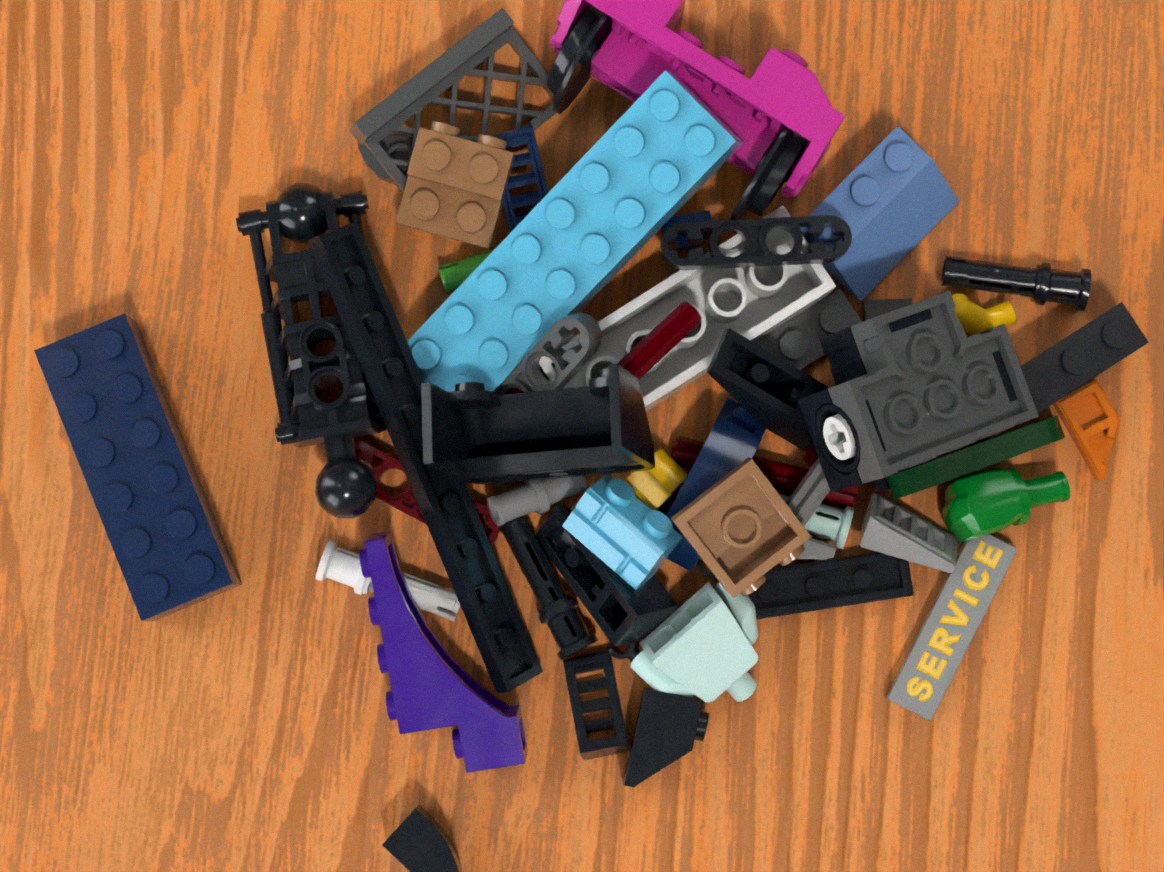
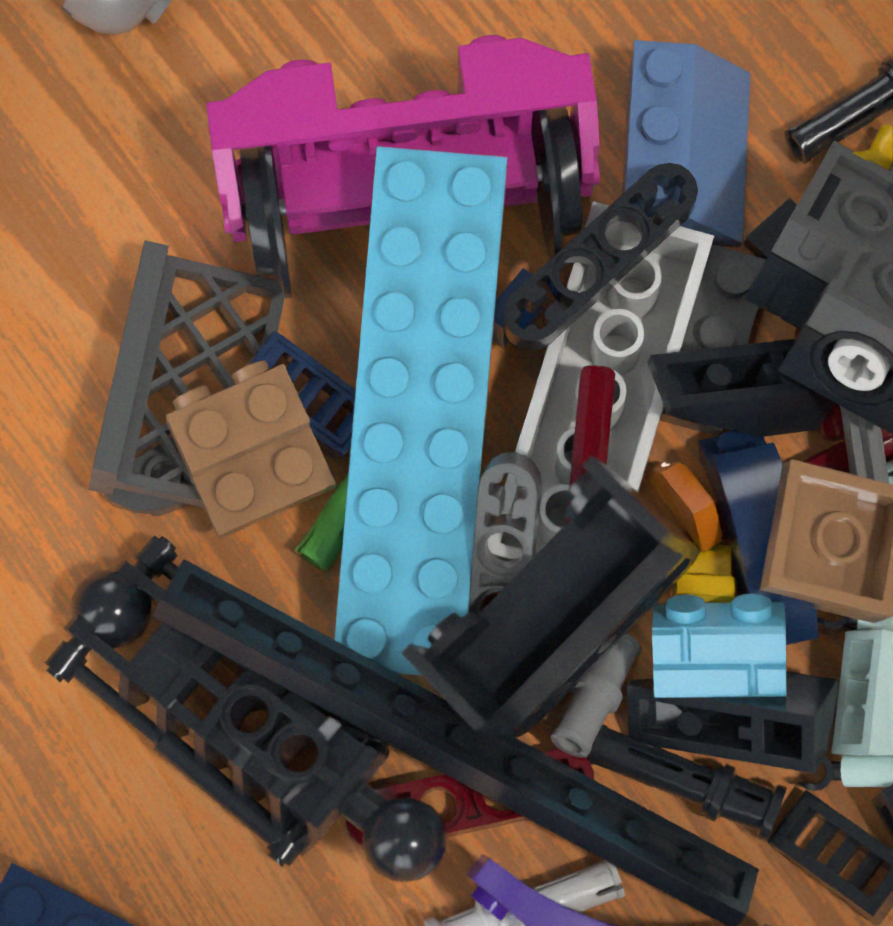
camera: 40 degrees left, 10 degrees down
none -> orange tile [644,462,723,552]

